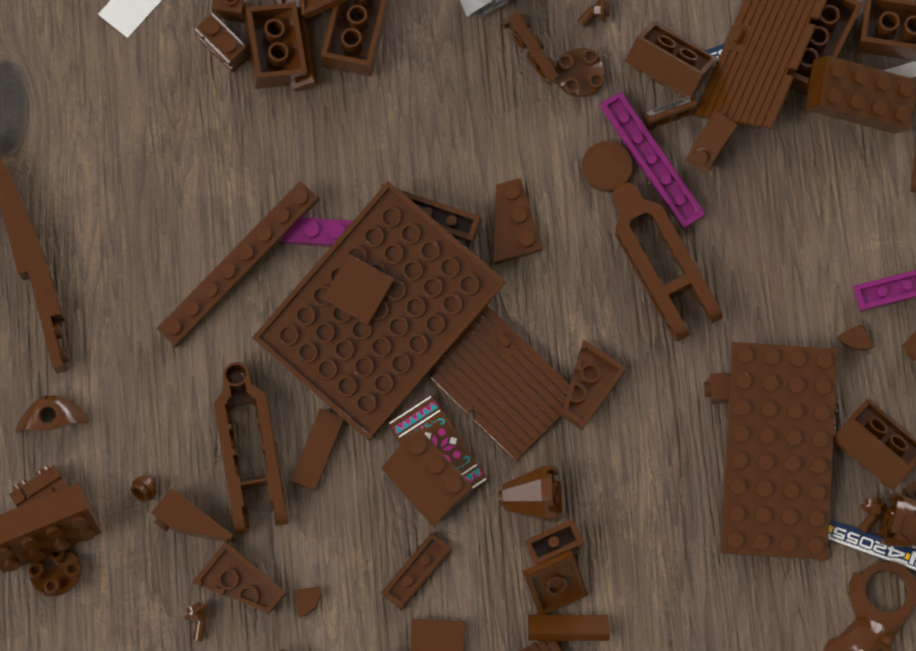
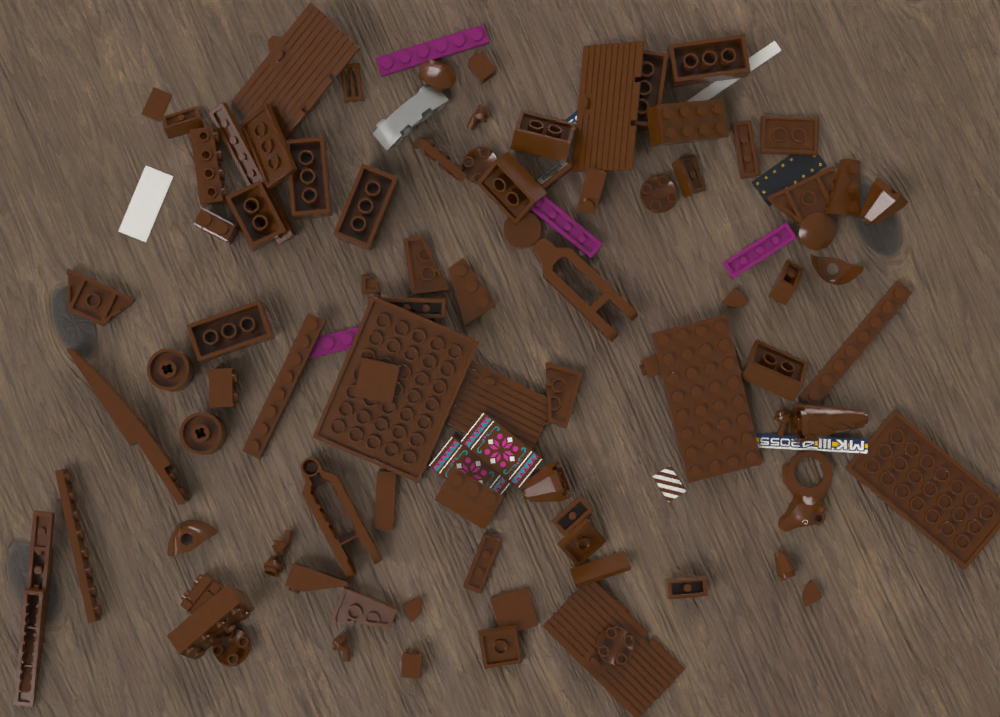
camera: 20 degrees left, 10 degrees up
none -> reddish brown wing [67,268,136,327]
none -> reddish brown wheel [147,348,195,392]
none -> reddish brown wheel [179,412,227,455]
none -> reddish brown brick [186,300,275,363]
none -> reddish brown brick [209,368,239,409]
none -> reddish brown plate [272,530,293,557]
none -> reddish brown brick [333,163,399,251]
none -> reddish brown tile [362,274,381,294]
none -> reddish brown wing [403,236,449,295]
none -> reddish brown tile [459,411,544,489]
none -> reddish brown slope [477,152,547,224]
none -> reddish brown dish [640,175,678,213]
none -> sticker [653,466,686,503]
none -> reddish brown slope [672,155,706,198]

